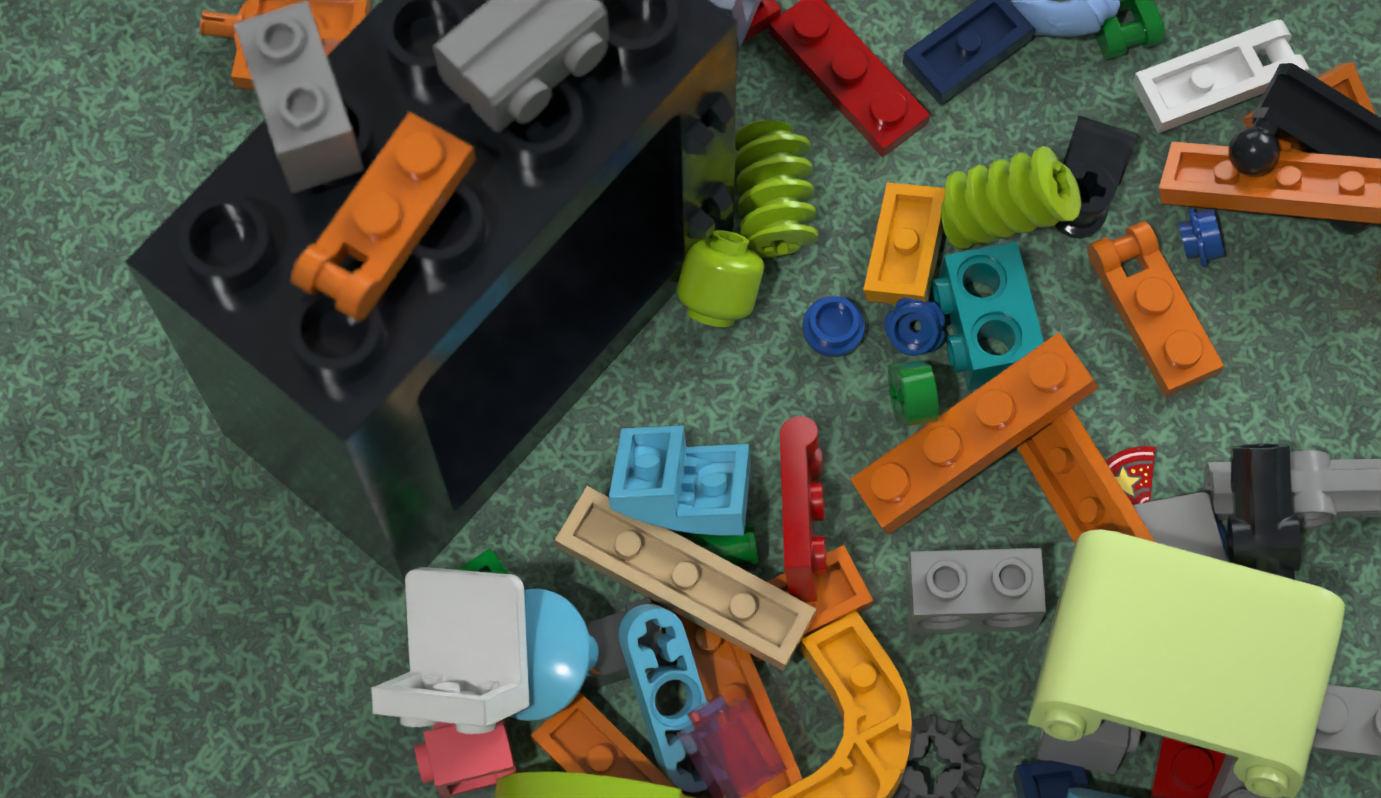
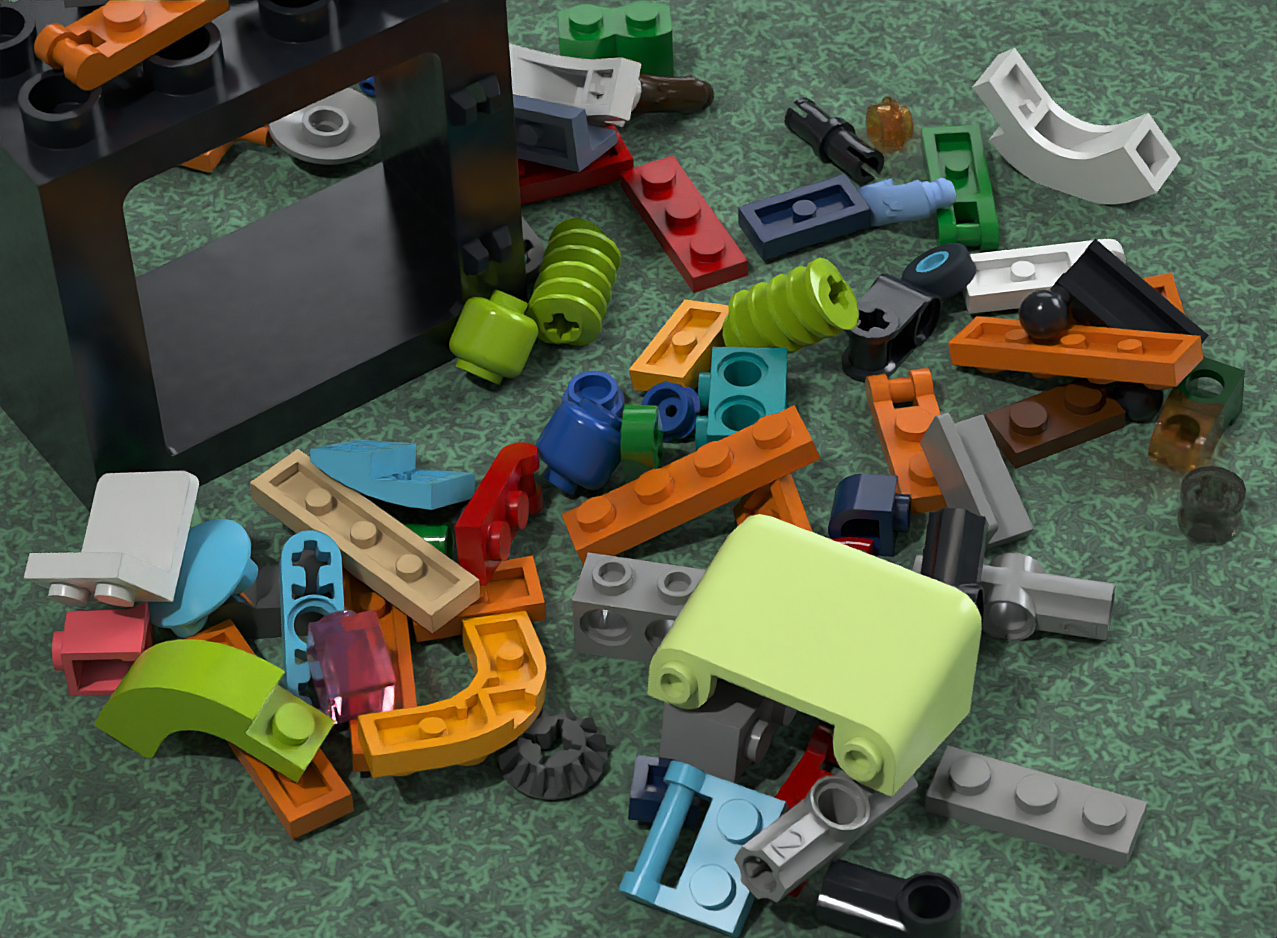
camera: 15 degrees right, 25 degrees down
blue plate [1178,207,1225,267] -> none
none -> blue head [535,396,622,495]
none -> dark blue plate [828,474,912,557]
none -> black wheel [901,243,976,301]
none -> light grey panel [920,412,1034,551]
none -> reddish brown plate [985,378,1126,469]

